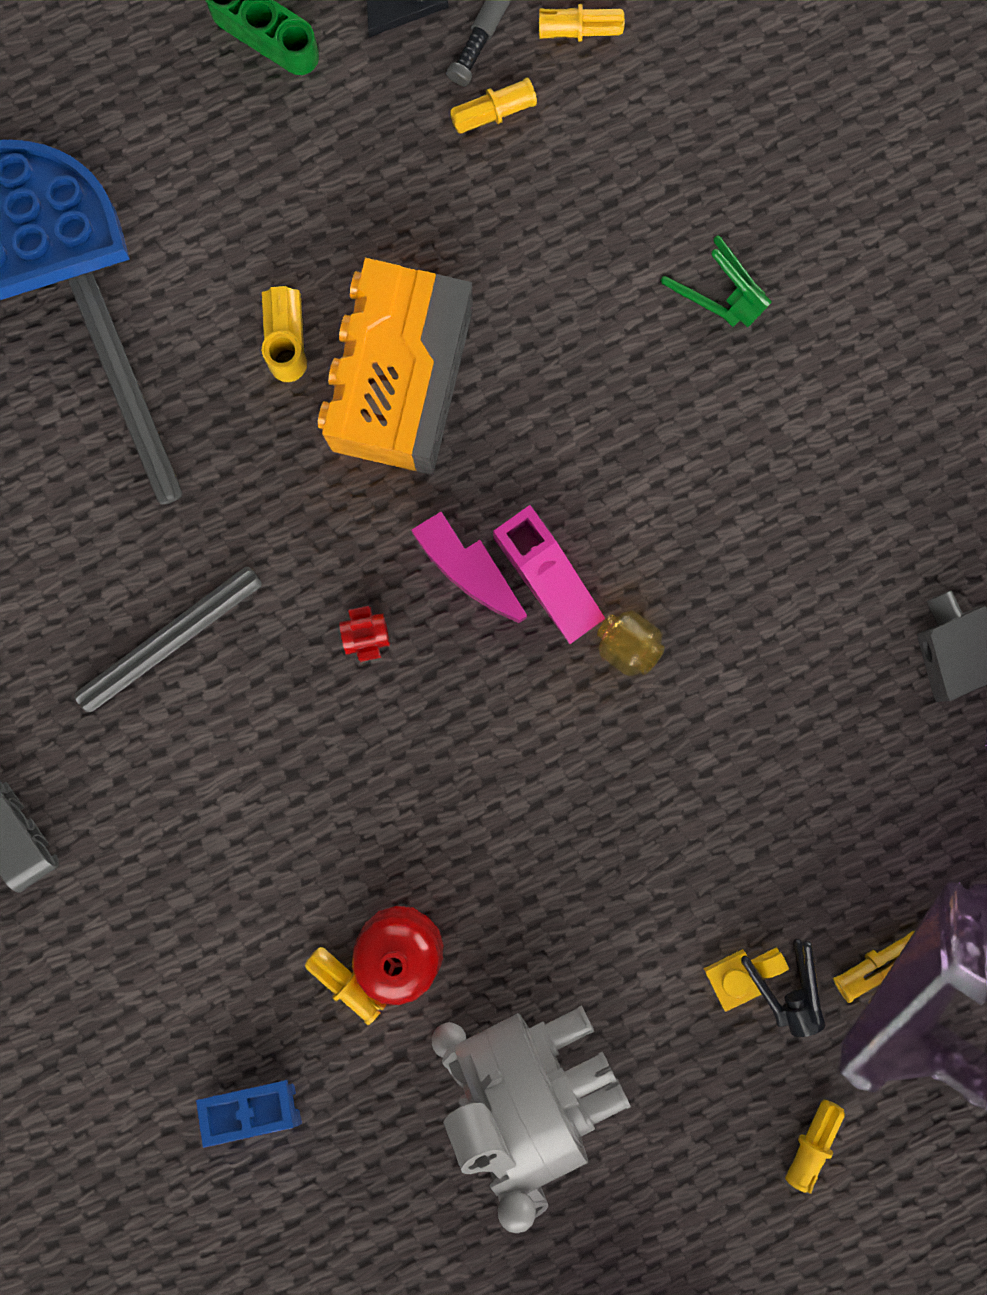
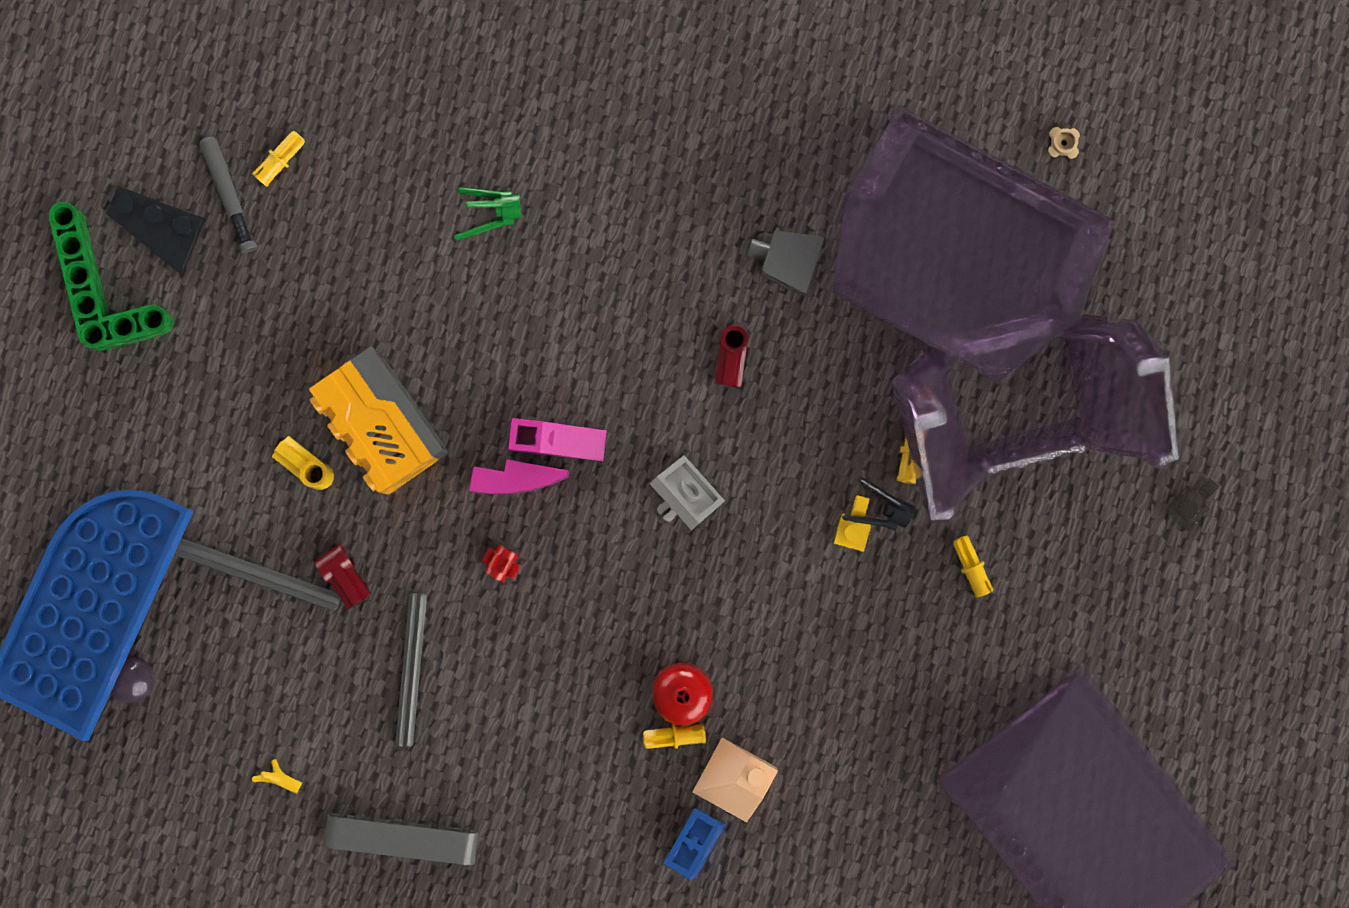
camera: 45 degrees left, 0 degrees up
light grey piece [432,1005,631,1233] -> none
yellow axle [450,77,537,133] -> none
clear yellow head [597,610,665,676] -> none
none -> dark red piece [314,543,372,609]
none -> light grey tile [650,455,725,531]
none -> light nougat slope [692,738,778,822]
none -> dark red piece [715,325,748,388]

